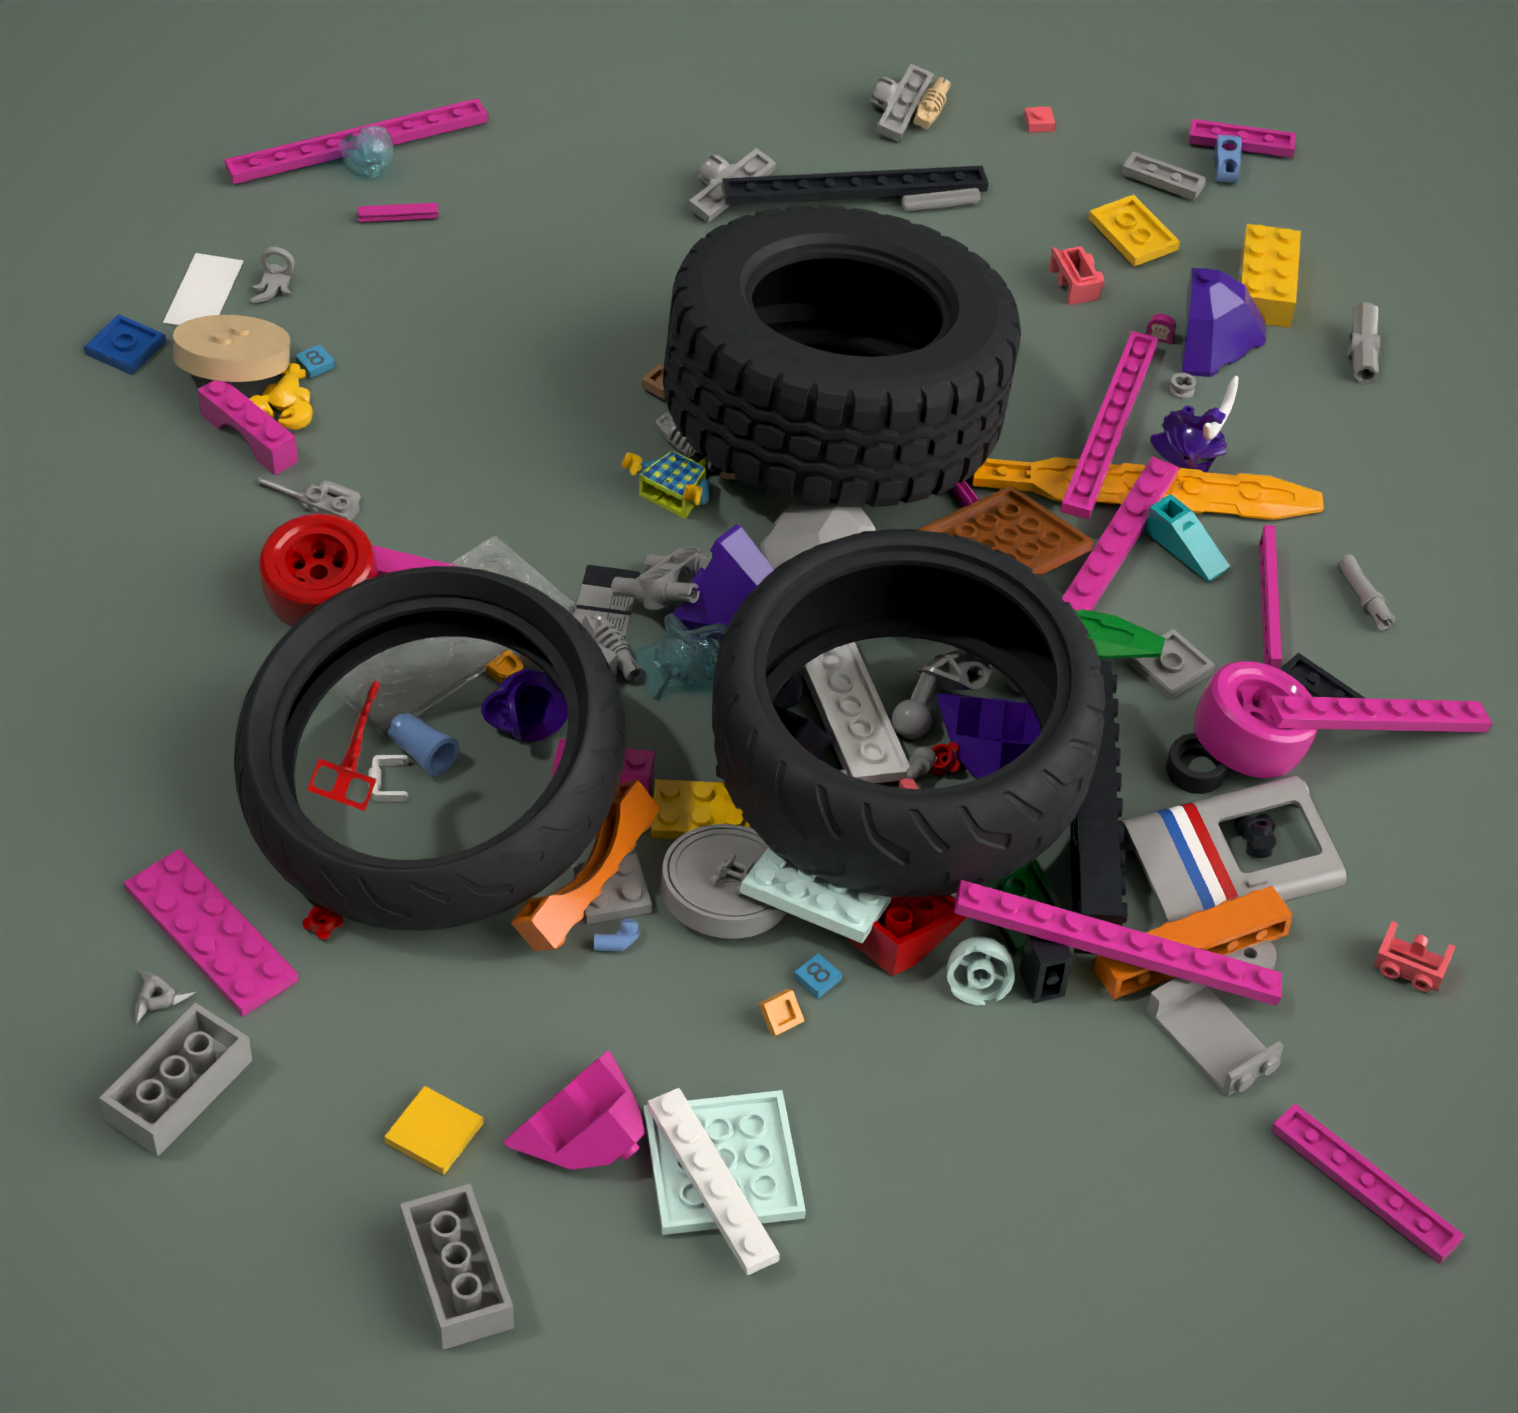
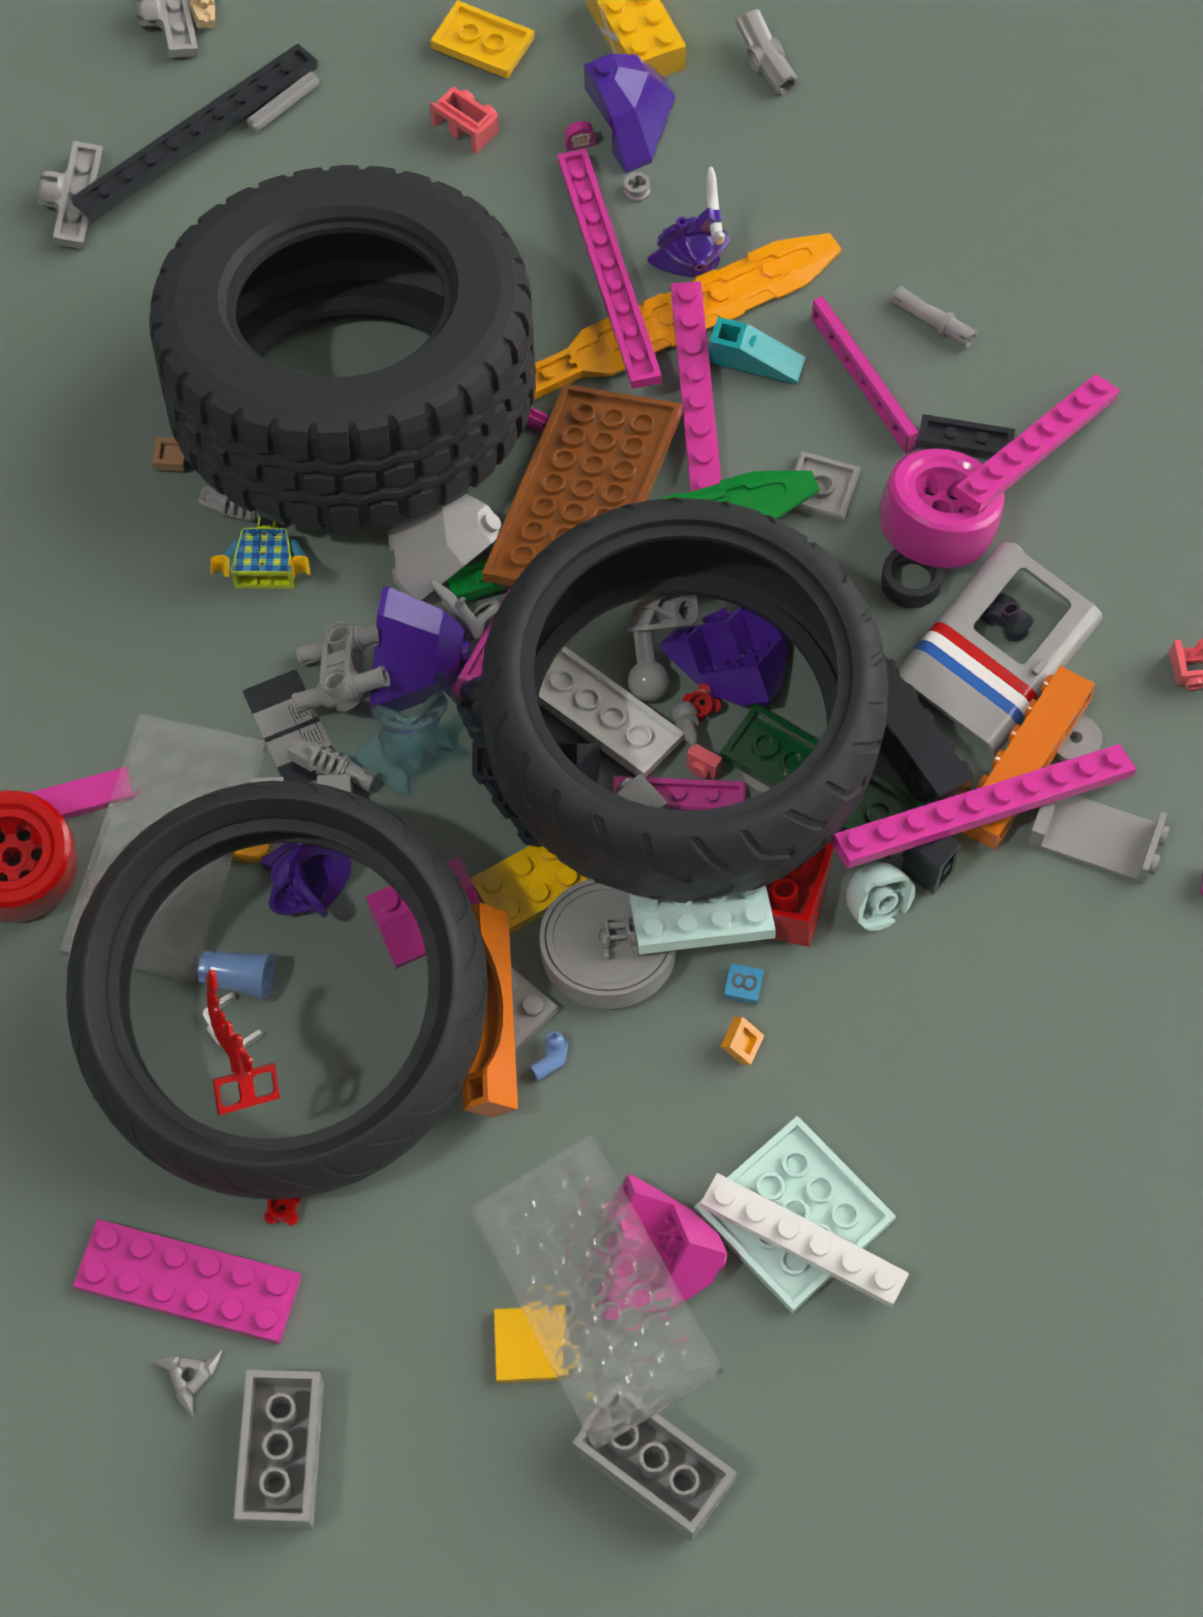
camera: 30 degrees left, 15 degrees up
none -> clear plate [470,1134,725,1449]

